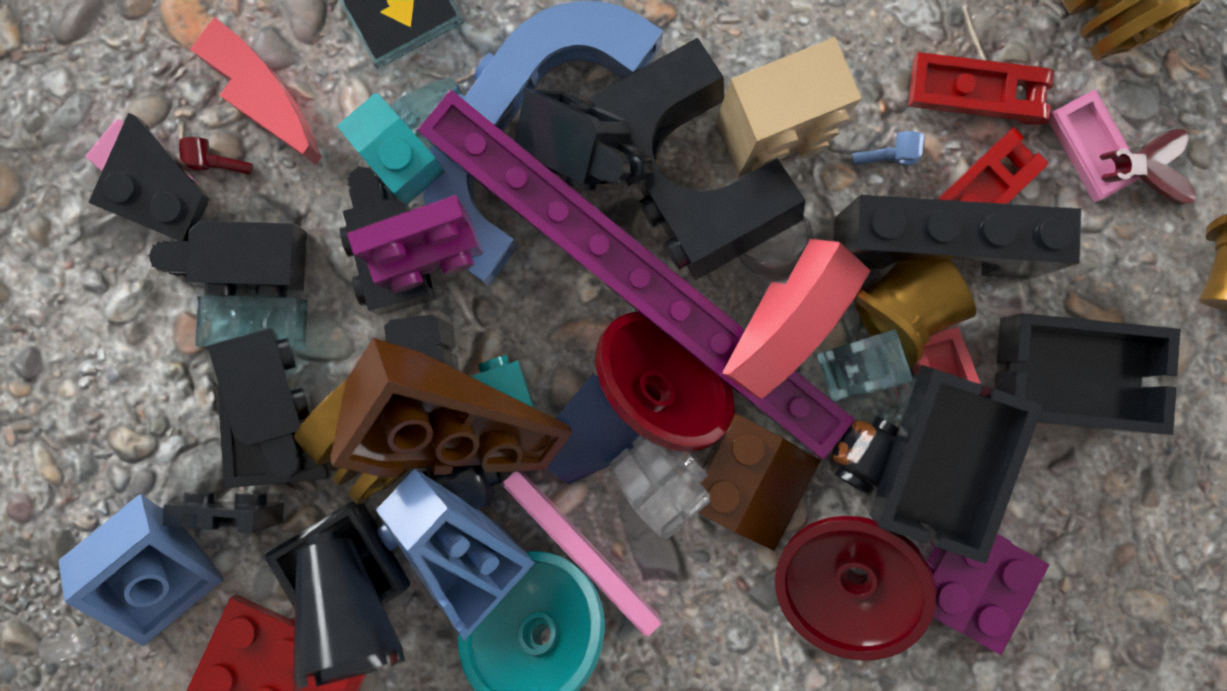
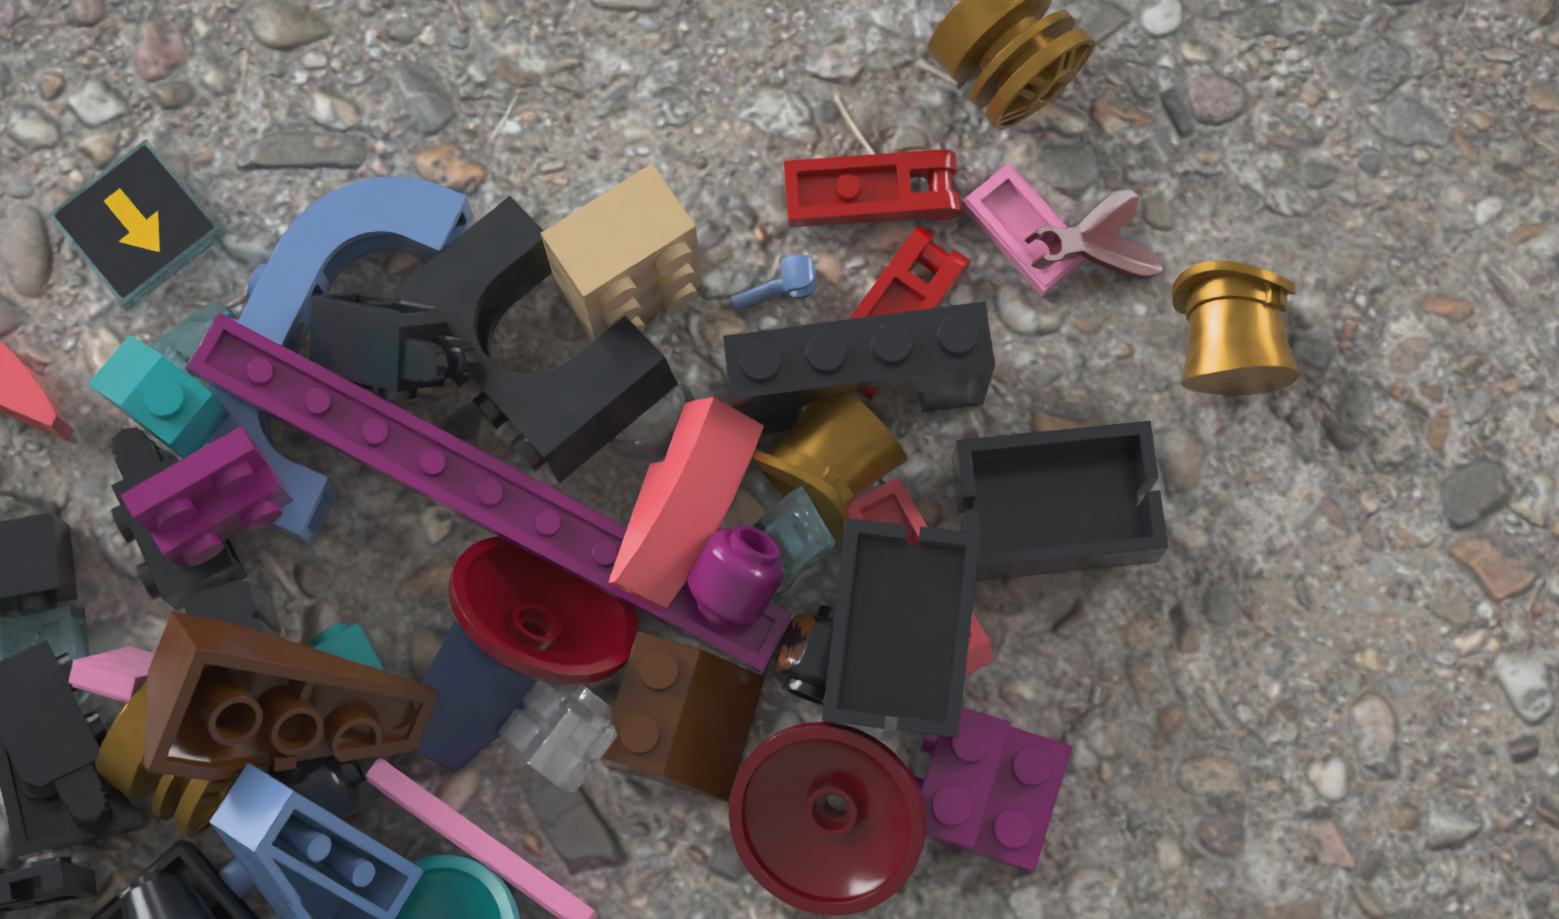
camera: 10 degrees left, 10 degrees down
none -> bright pink tile [68,646,155,703]
none -> magenta head [687,525,785,625]

